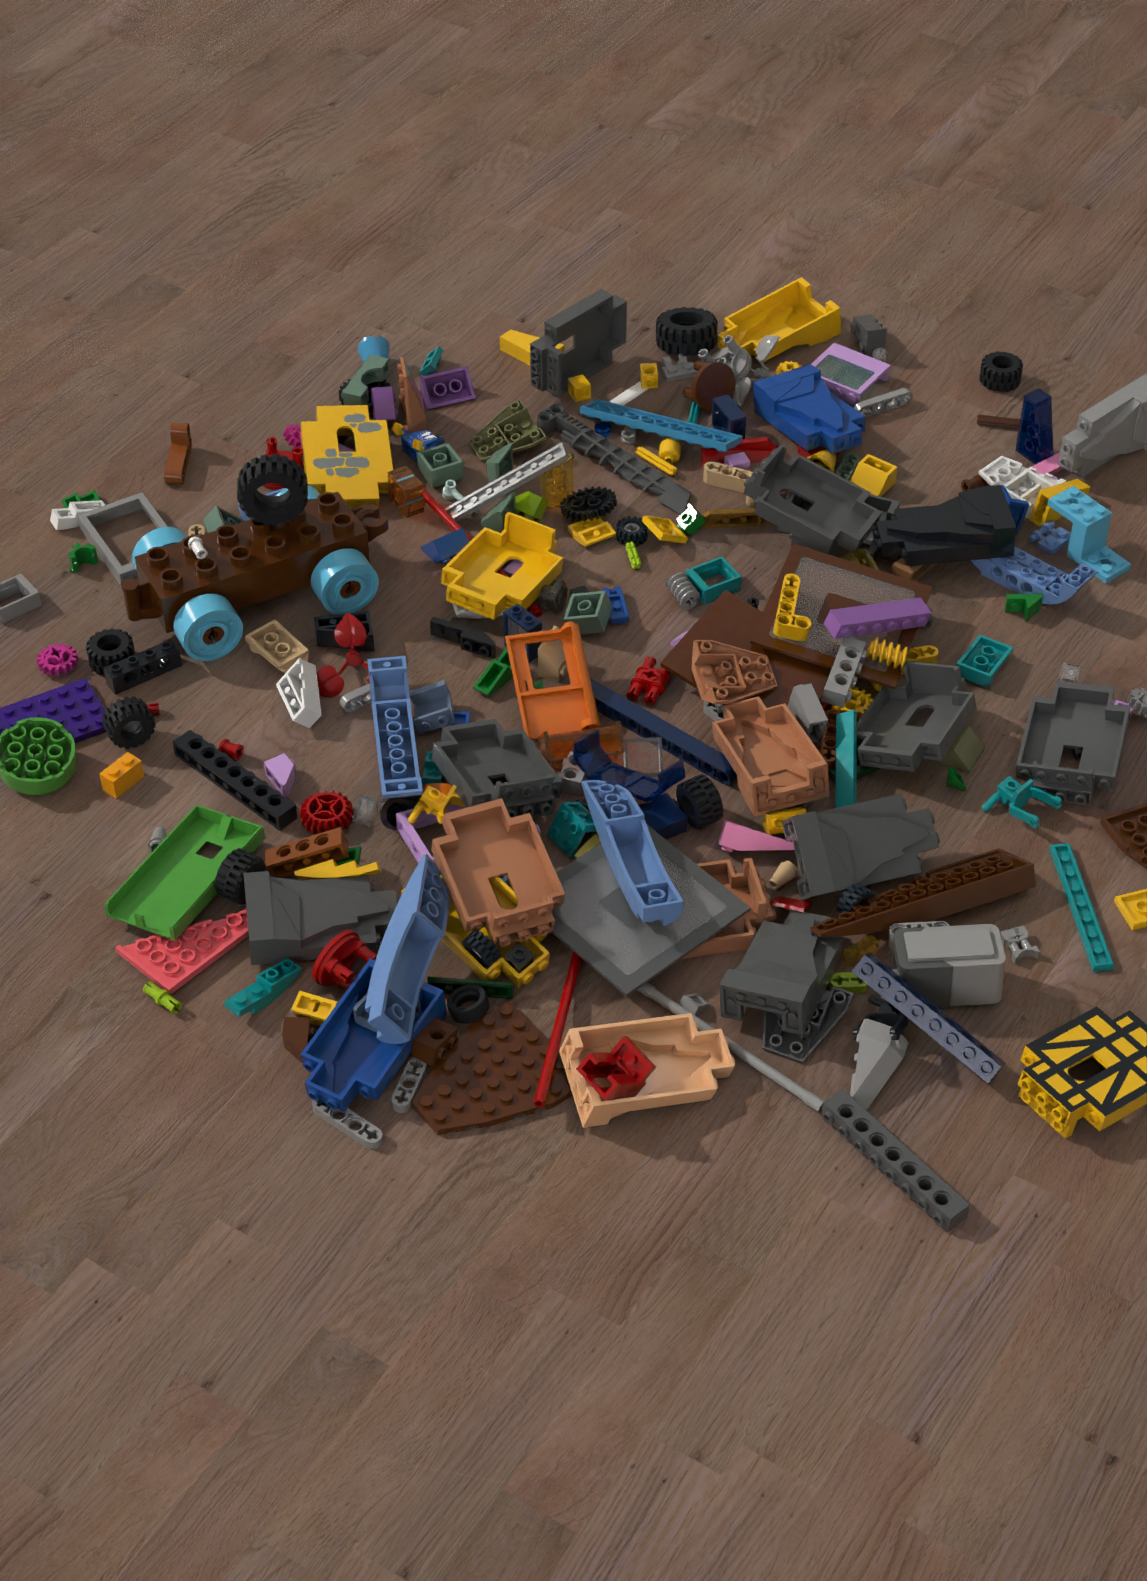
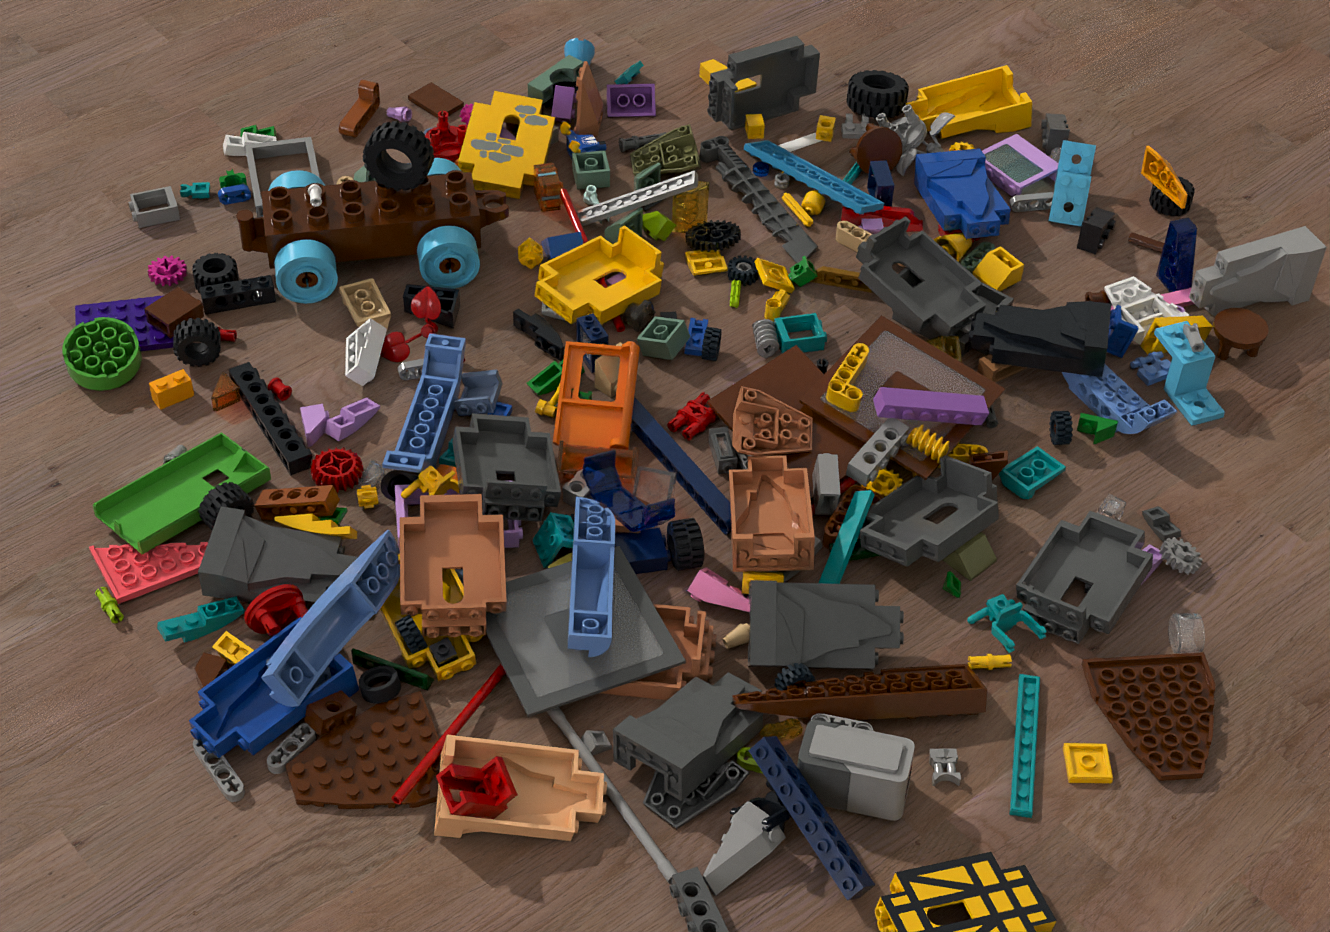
camera: 15 degrees right, 0 degrees up
red piece [771,896,813,912] -> none
none -> reddish brown brick [144,287,204,338]
none -> teal plate [180,182,211,199]
none -> clear orange slope [211,372,241,412]
none -> blue beam [218,184,251,205]
none -> lavender slope [325,398,380,441]
none -> yellow gear [357,485,379,509]
none -> lavender cone [387,106,412,122]
none -> reddish brown tile [408,82,464,118]
none -> yellow brick [518,237,543,269]
none -> yellow brick [535,381,561,418]
none -> dark grey pin [618,132,667,152]
none -> black bush [701,327,722,361]
none -> dark grey window [708,427,738,474]
none -> yellow piece [764,289,790,322]
none -> yellow pin [968,654,1012,670]
none -> reddish brown slope [969,450,1008,480]
none -> medium azure bracket [1049,140,1096,227]
none -> black bush [1049,411,1073,445]
none -> black wedge [1077,207,1116,255]
none -> light orange wedge [1141,145,1188,209]
none -> dark grey slope [1142,506,1181,542]
none -> light grey bar [1183,323,1204,352]
none -> reddish brown piece [1213,308,1269,360]

